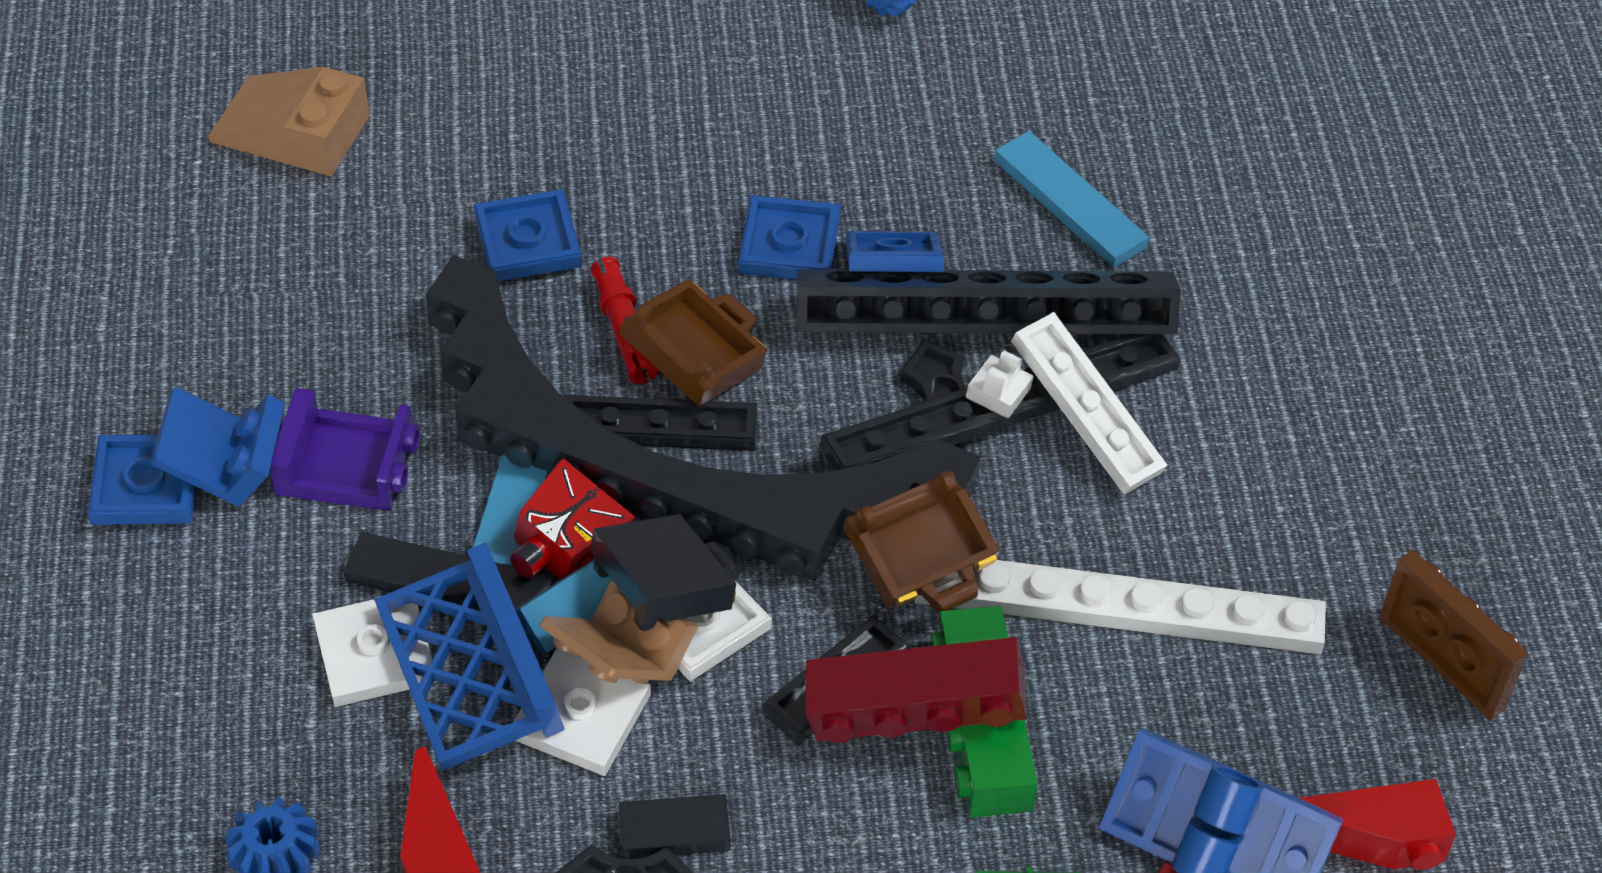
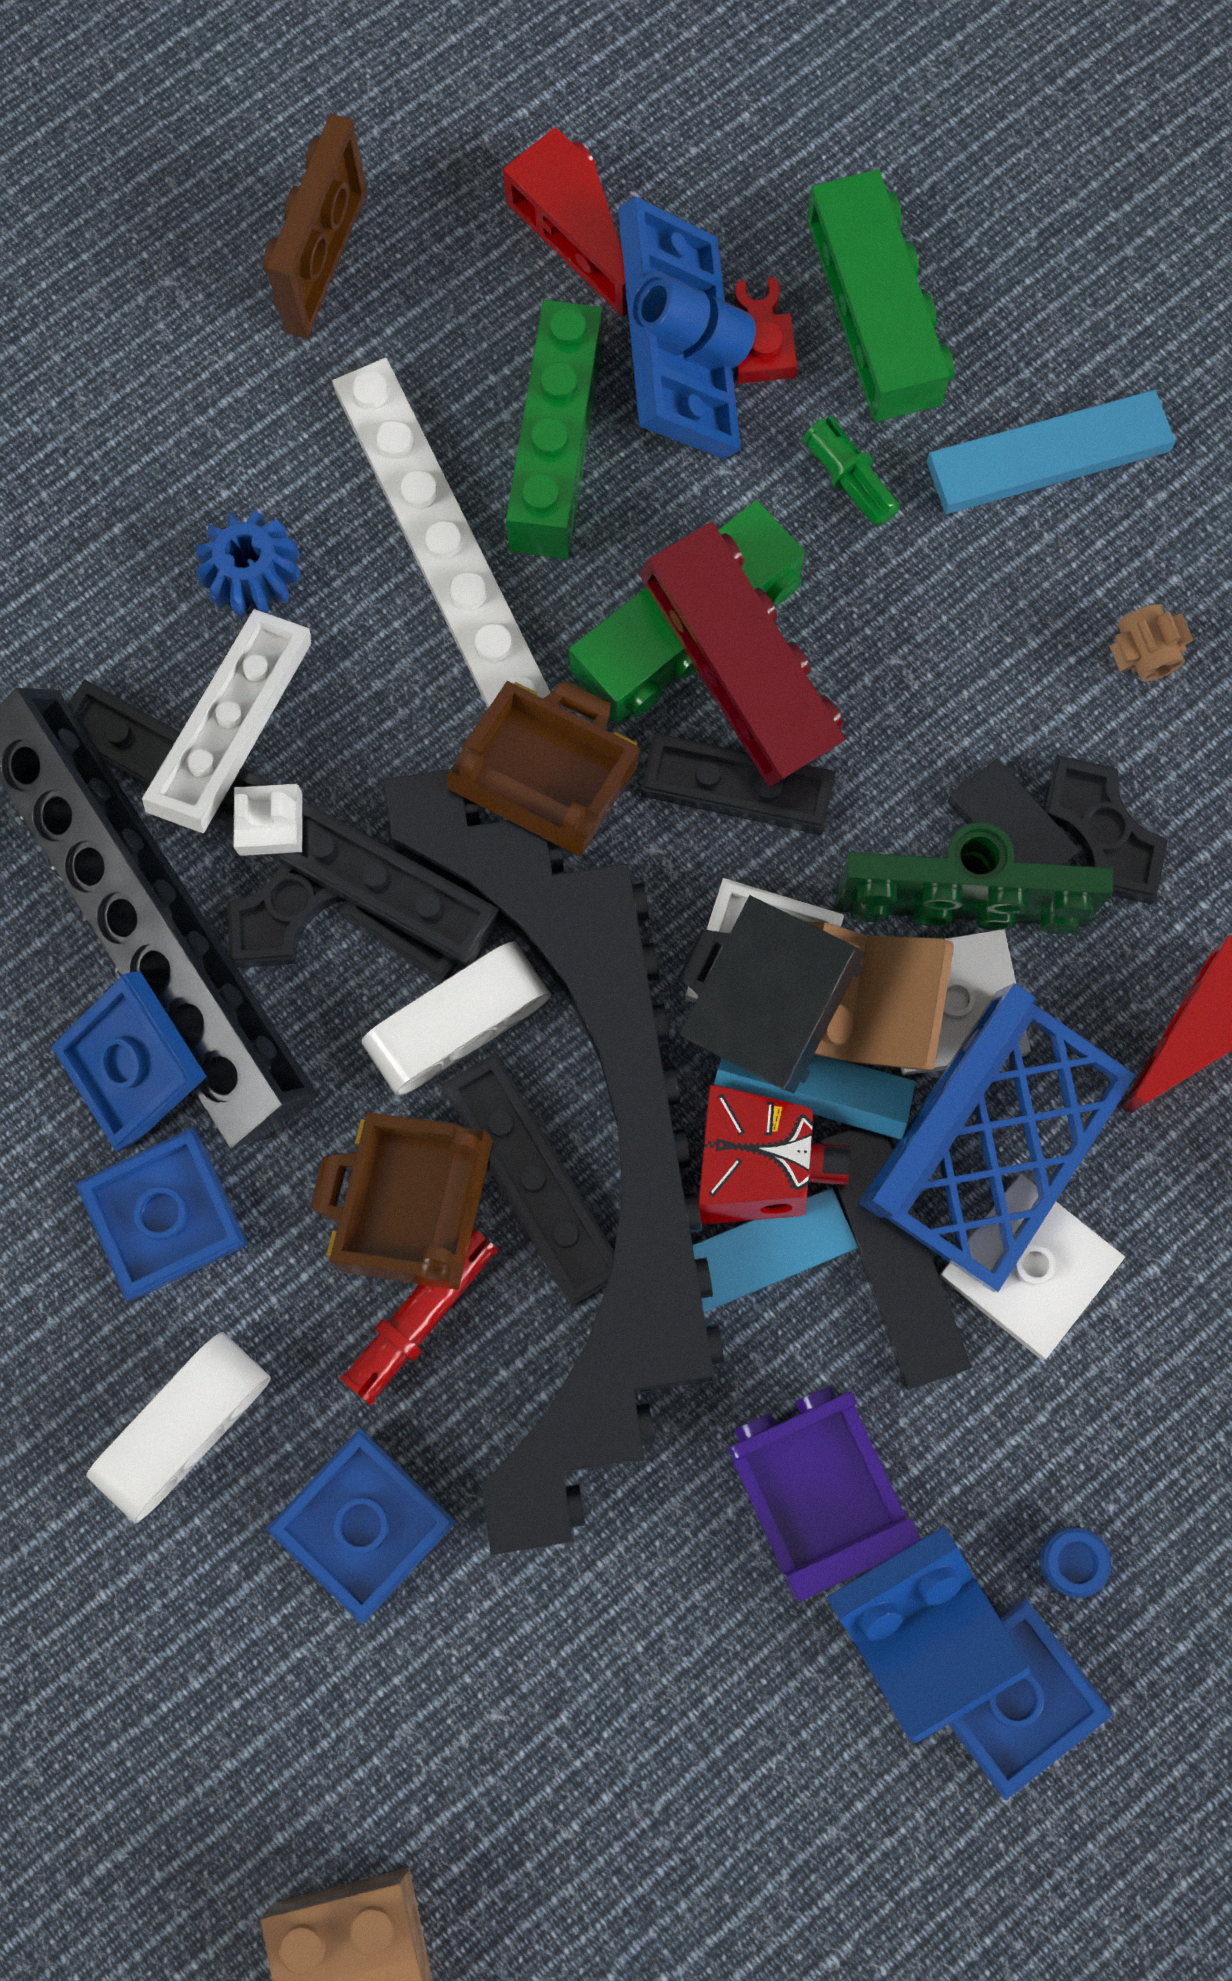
camera: 120 degrees left, 25 degrees up
none -> white beam [86,1332,271,1524]
none -> blue gear [196,509,301,618]
none -> white beam [362,941,551,1096]
none -> green brick [506,300,603,560]
none -> dark green plate [835,822,1113,934]
none -> blue tile [1039,1527,1111,1598]

